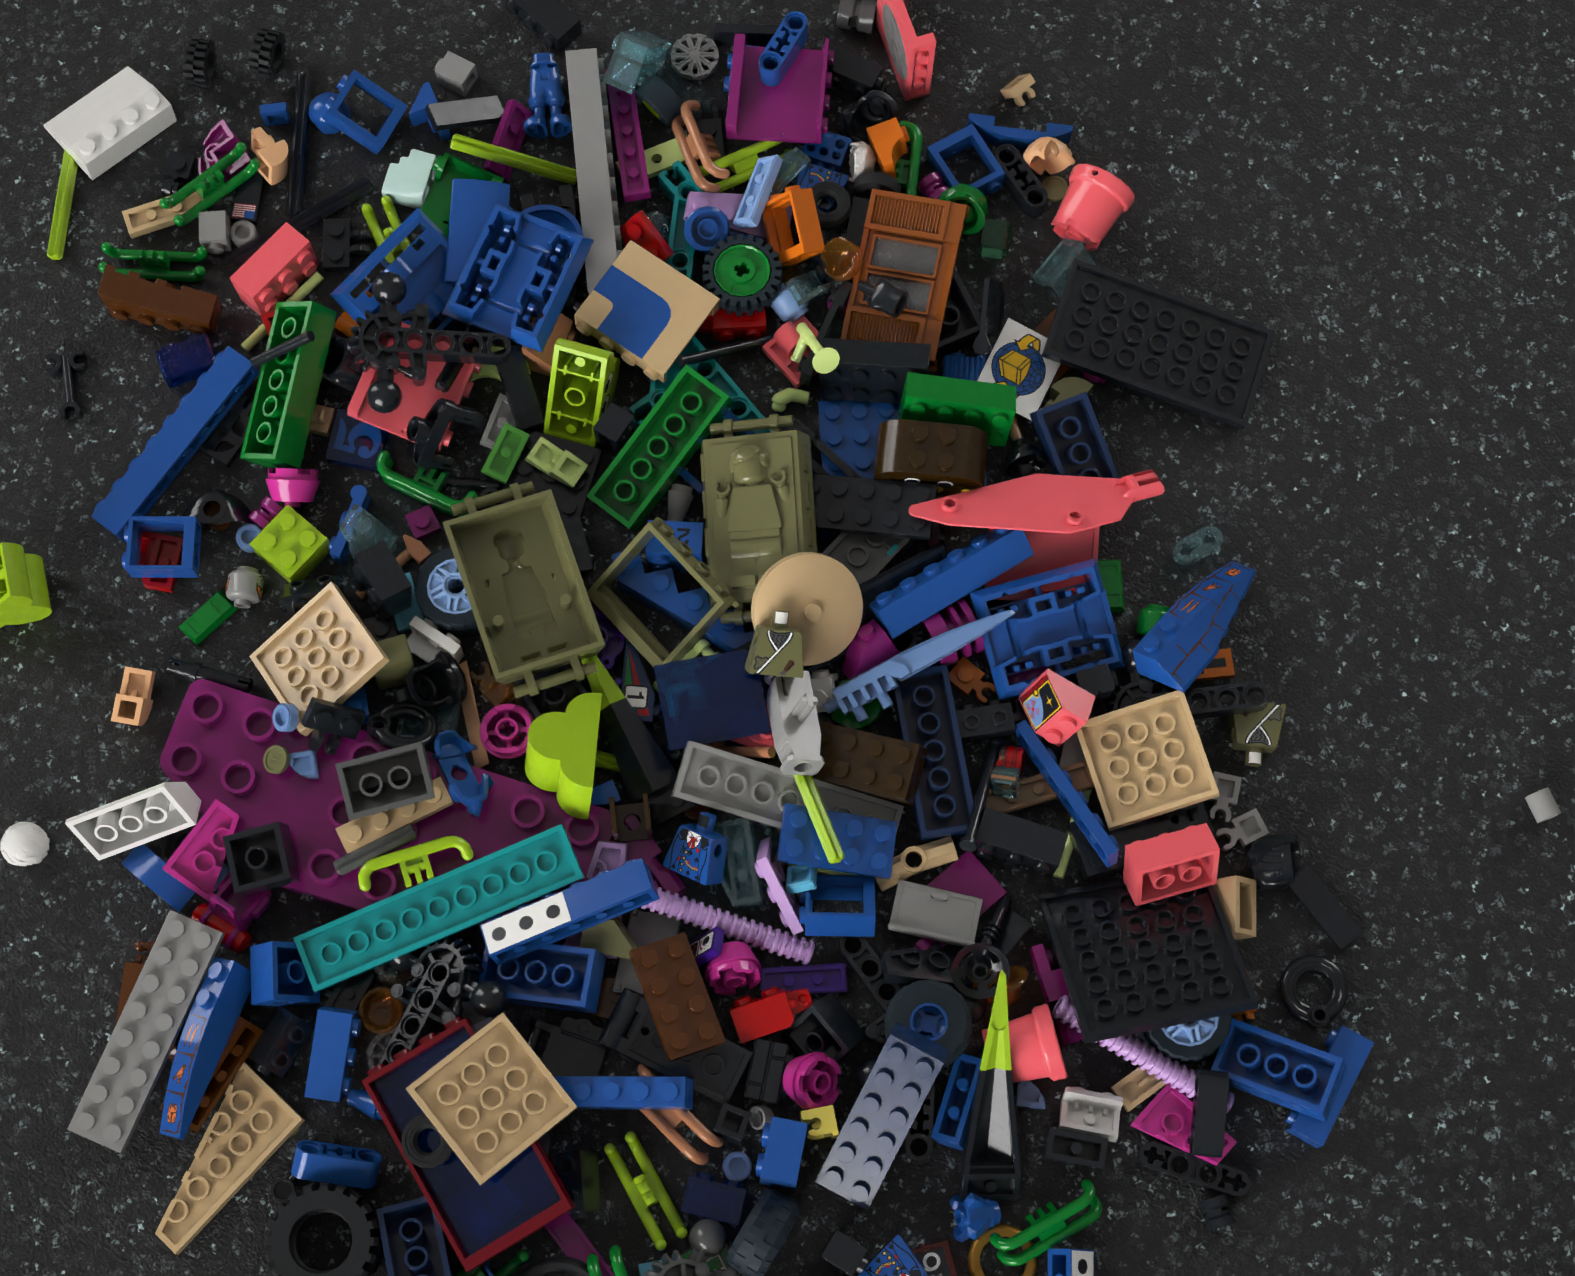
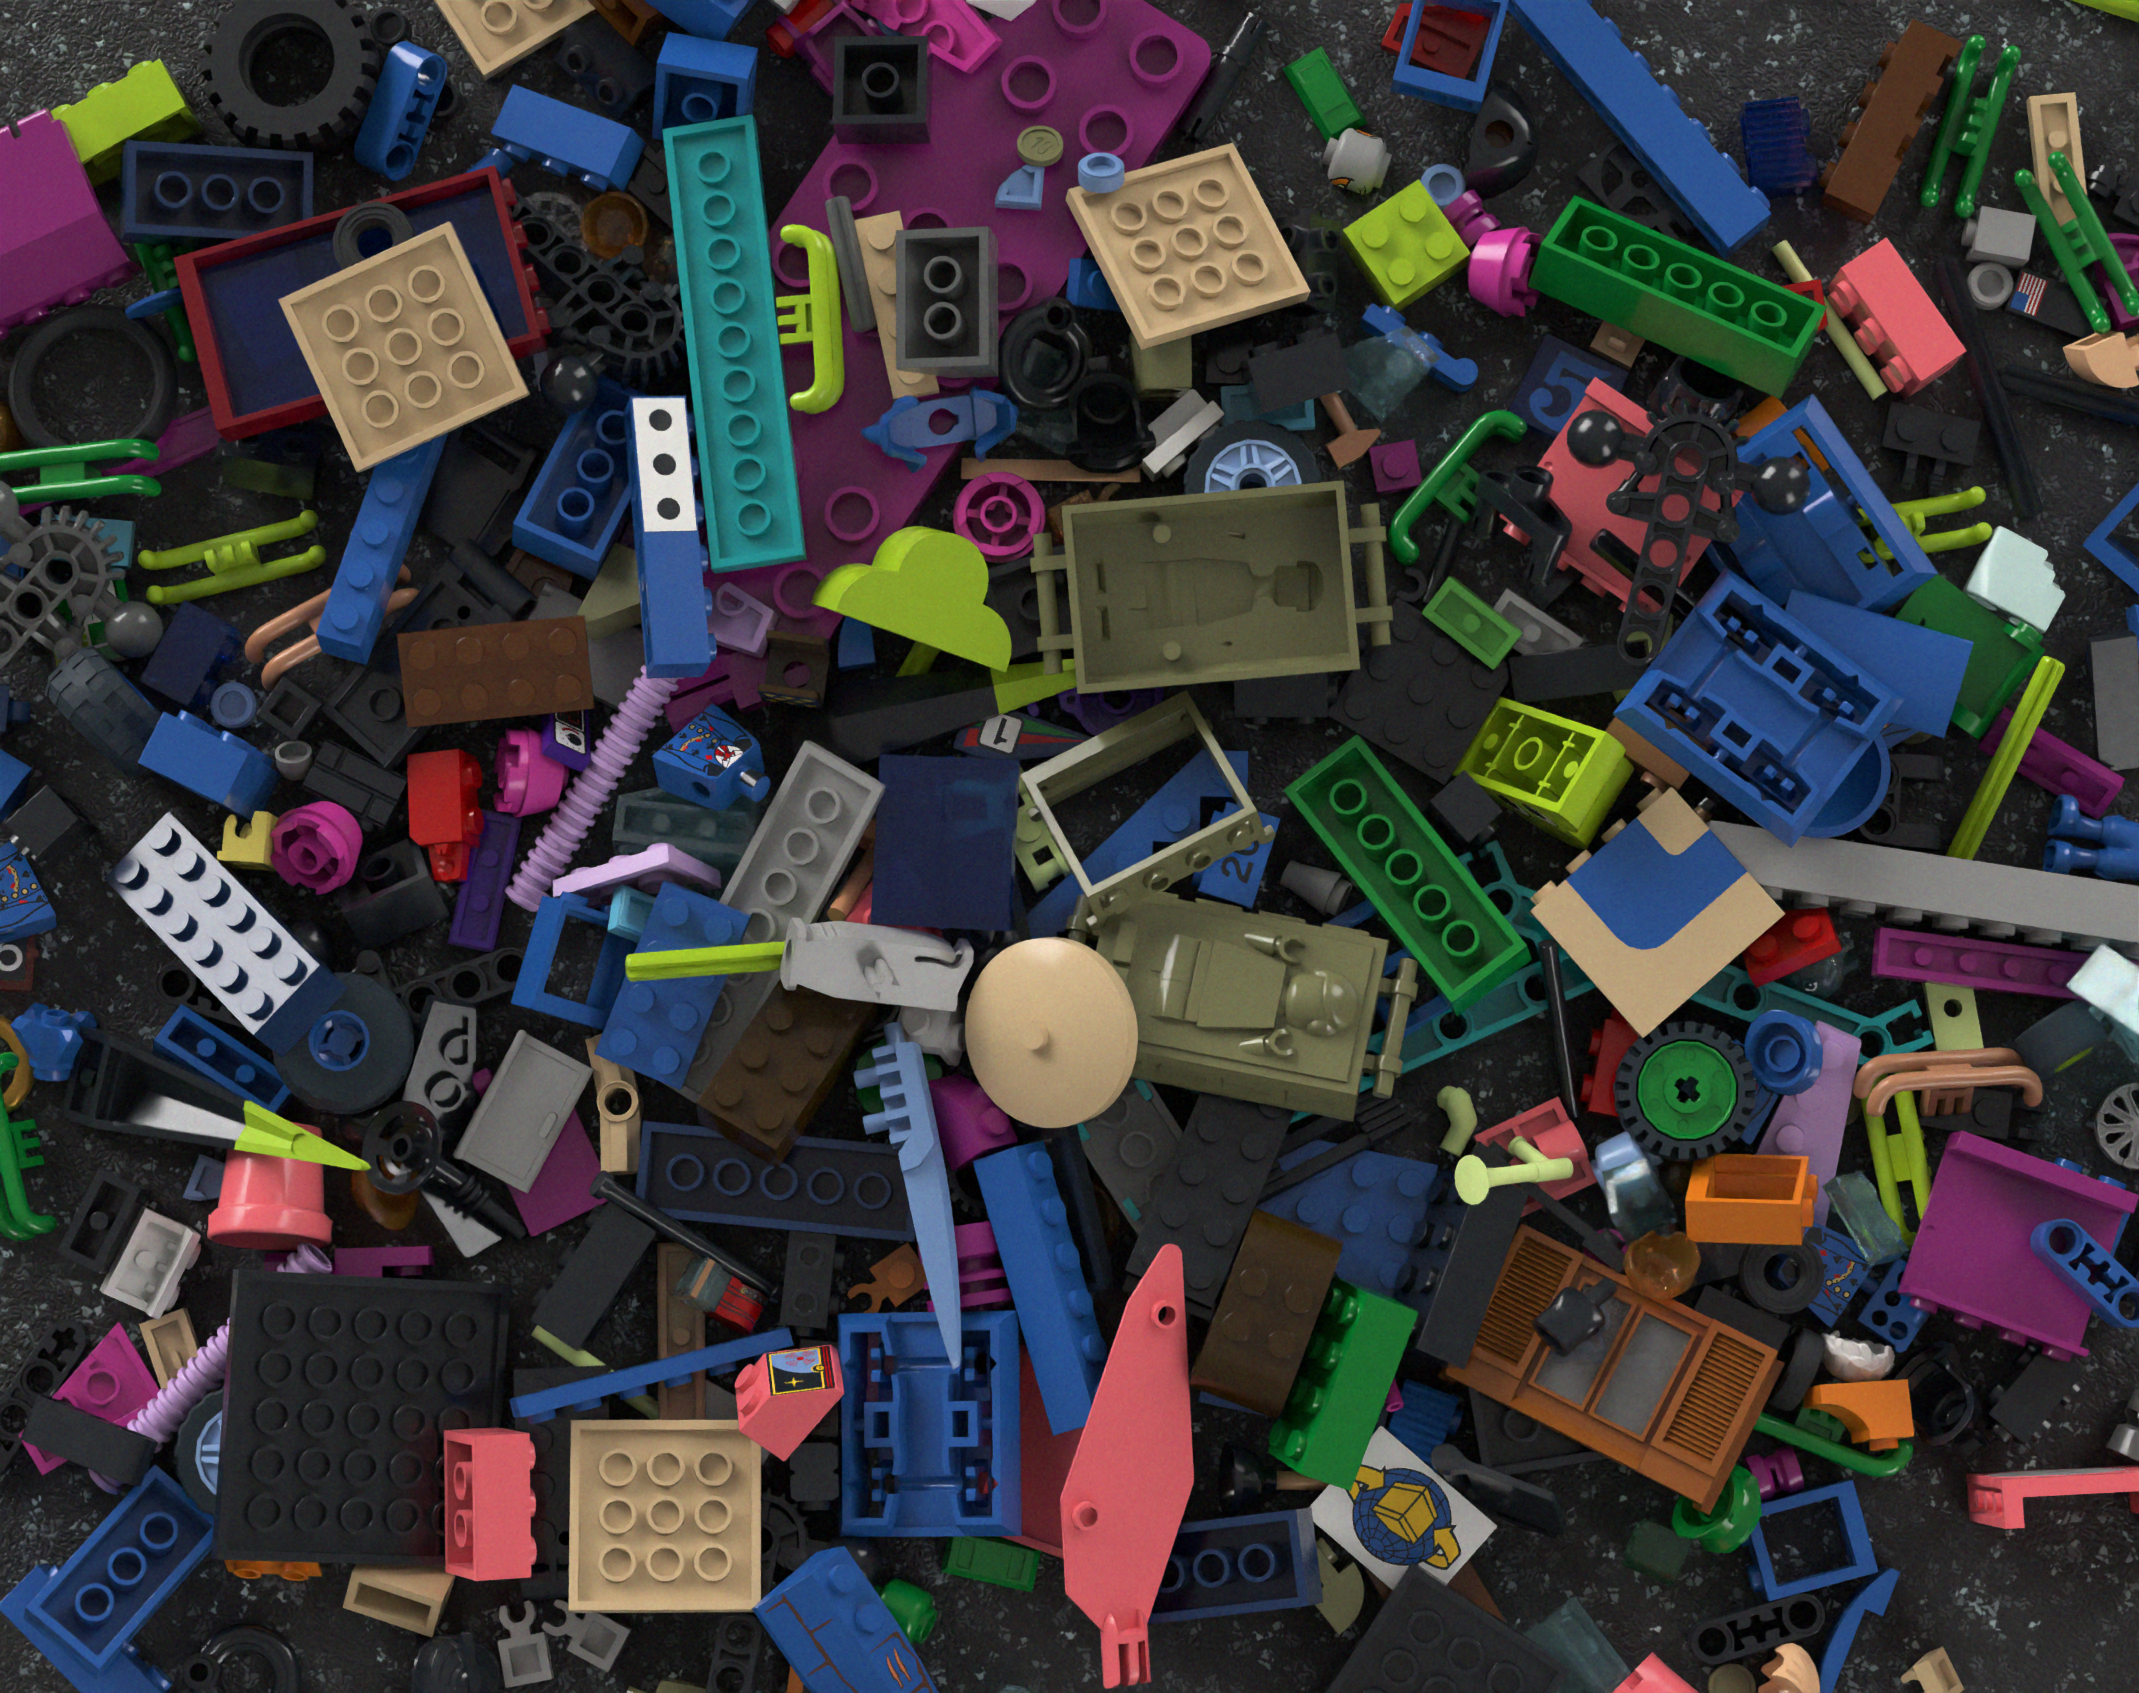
camera: 110 degrees right, 10 degrees up
black bar [250,331,315,367] -> none
black hinge [301,697,367,755] -> none
yellowish green slope [525,436,588,488] -> none
light blue tile [733,155,783,230] -> none
olive torso [745,610,804,678] -> none

